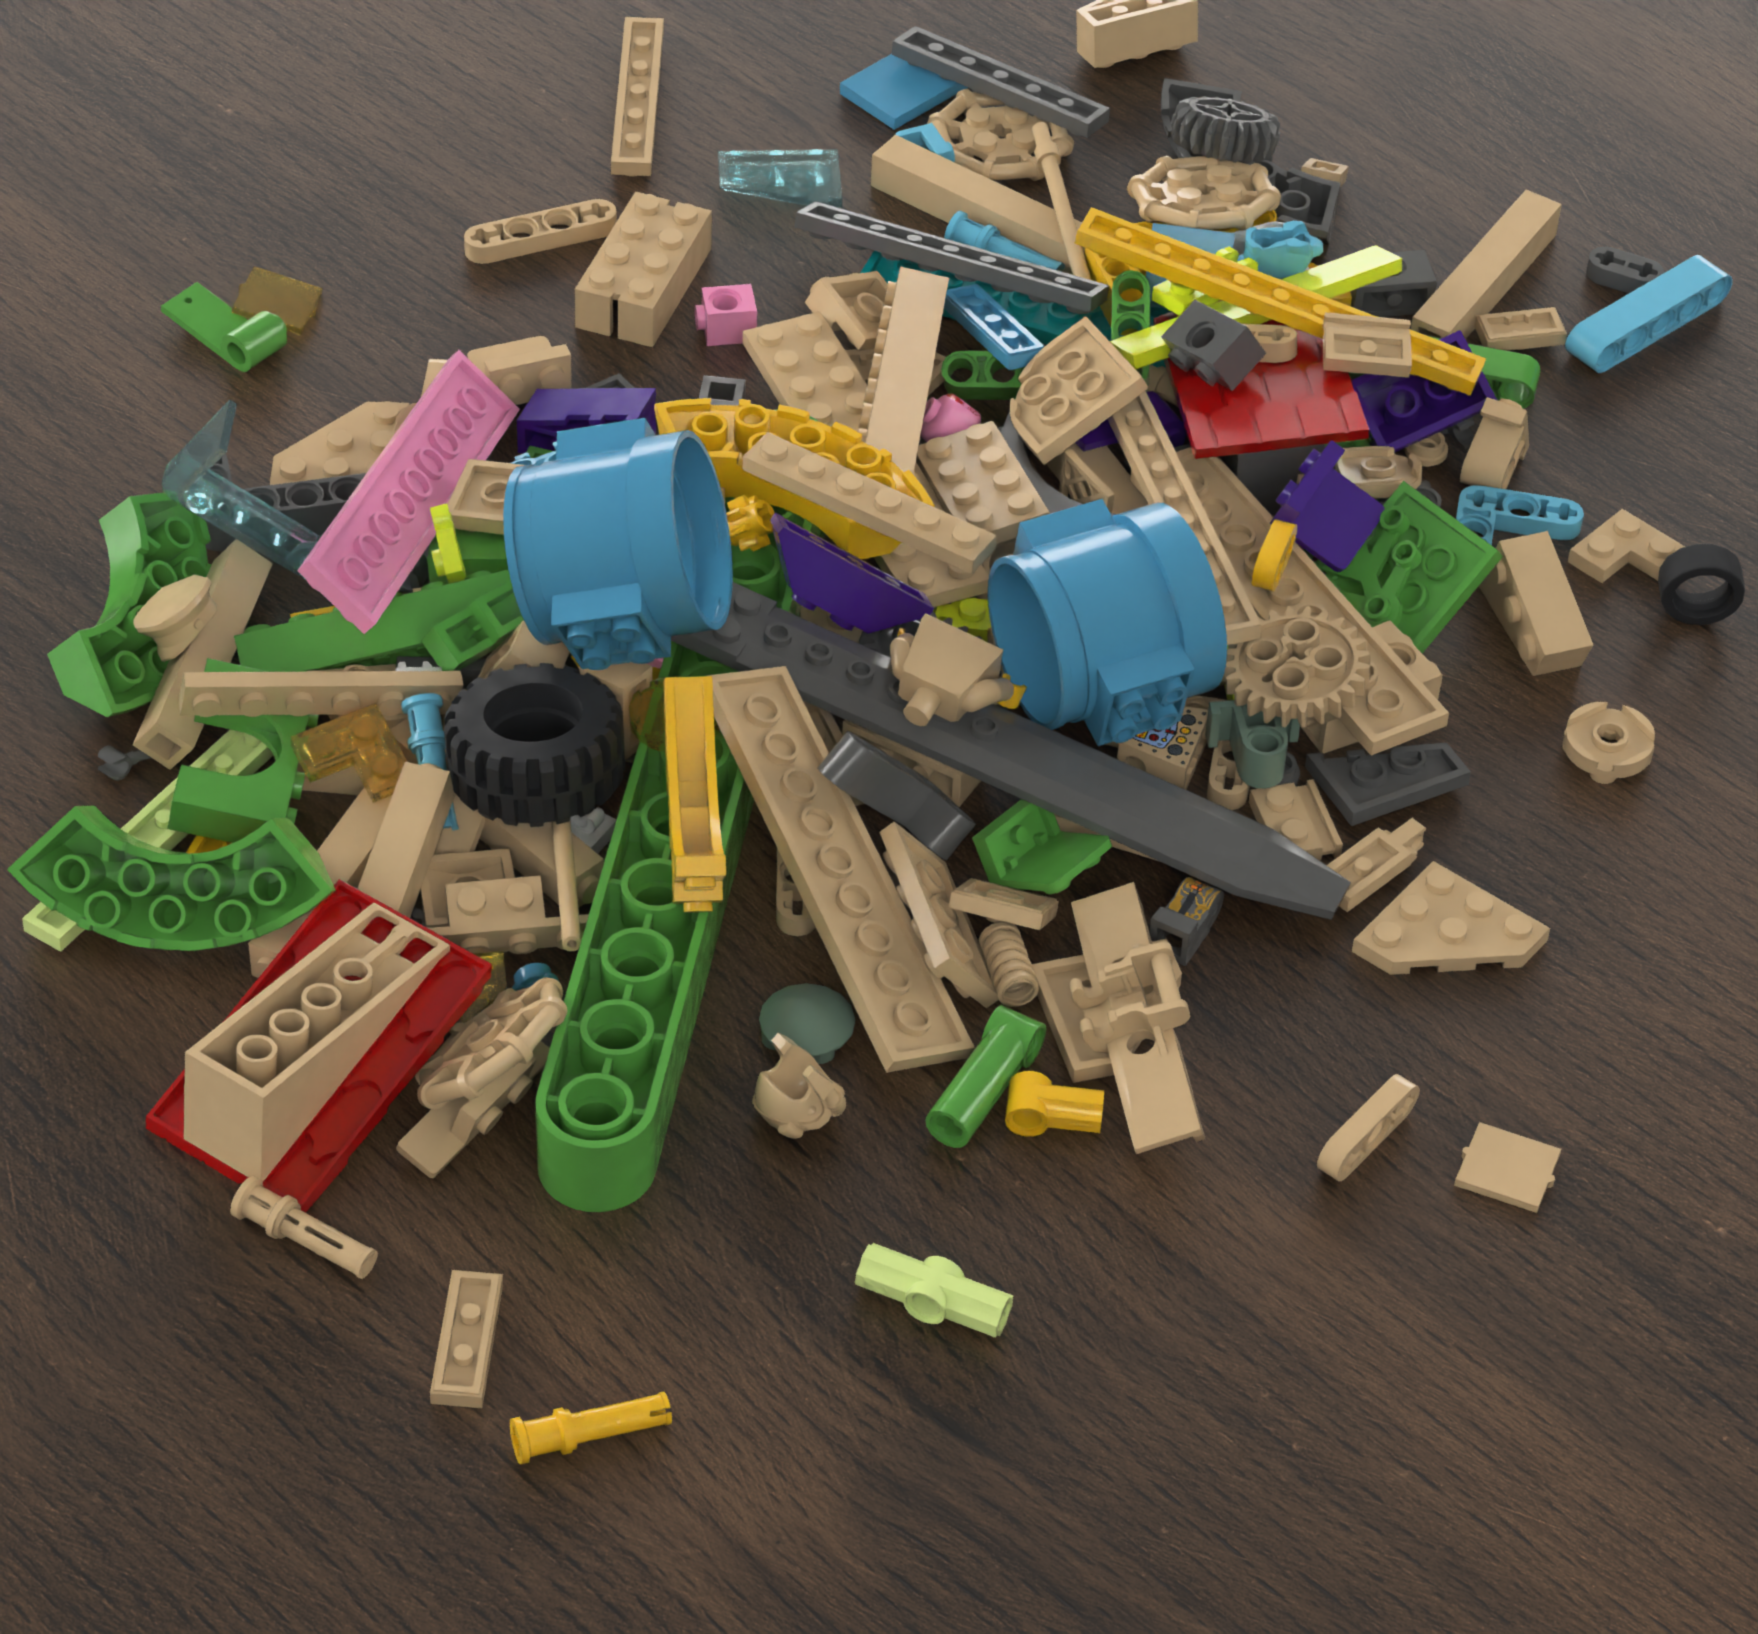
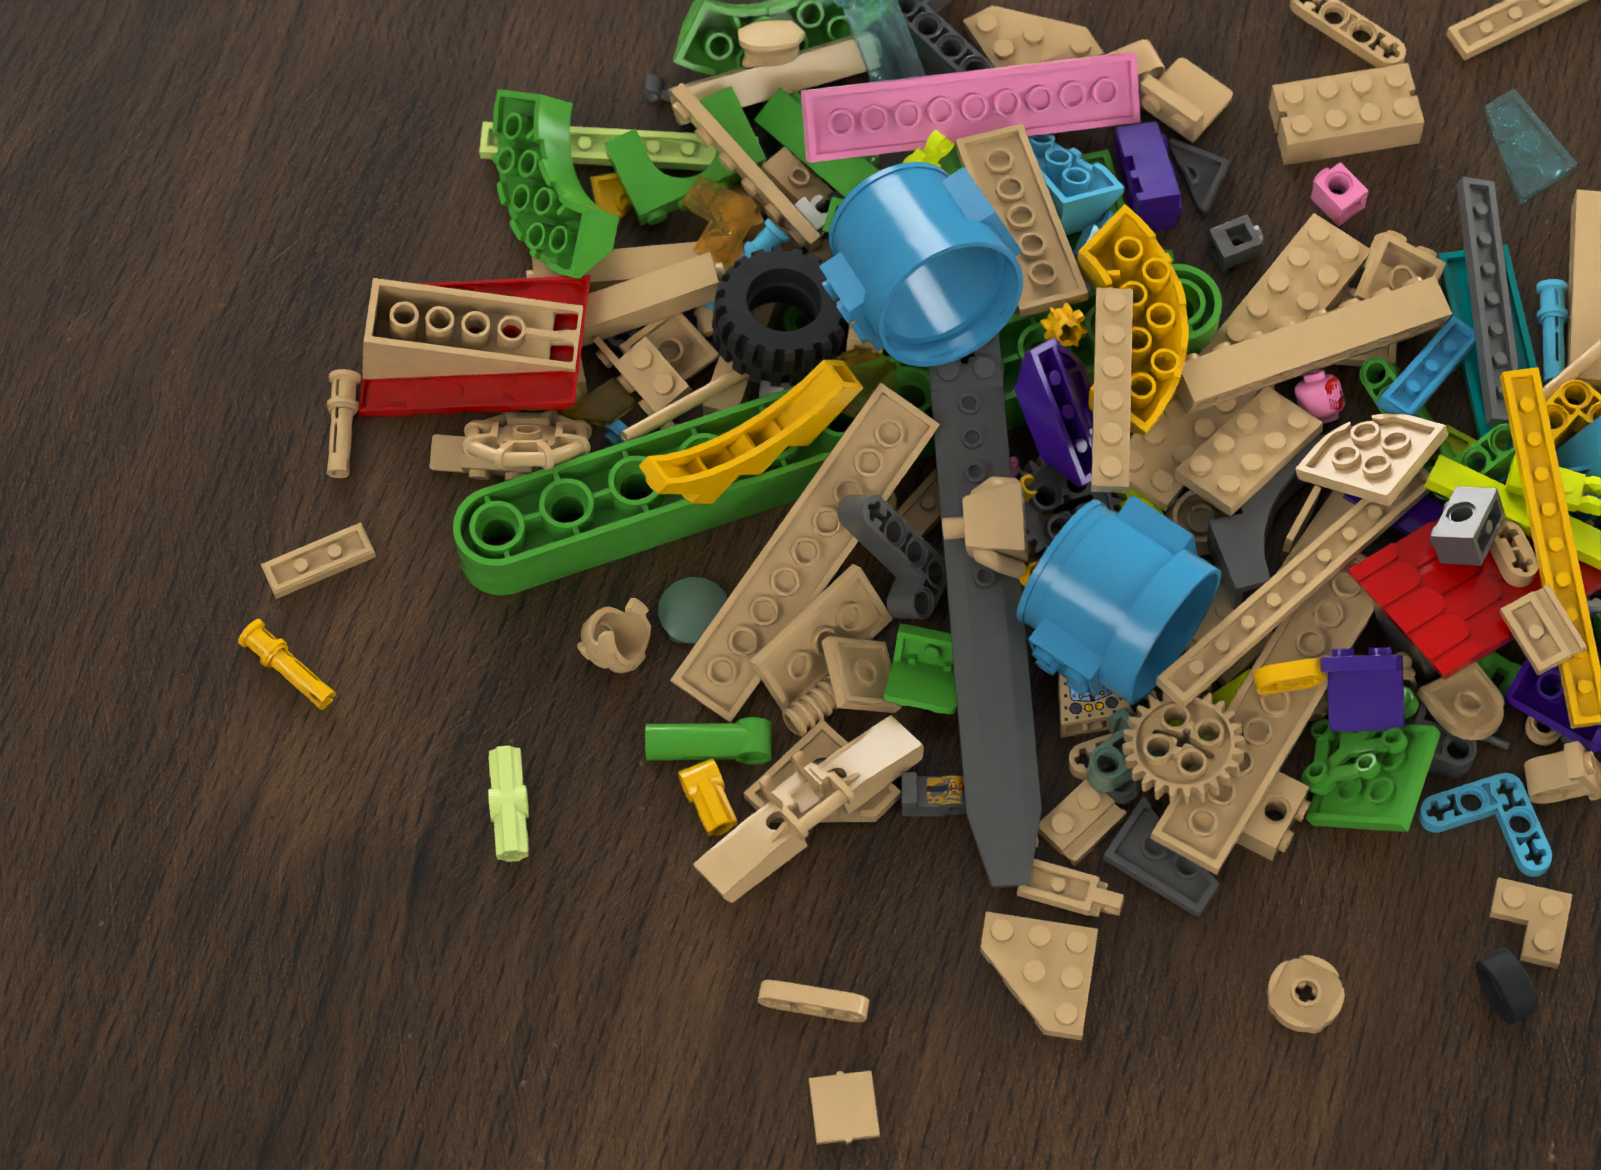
camera: 65 degrees right, 20 degrees up
tan wedge [1479,531,1593,676] -> none

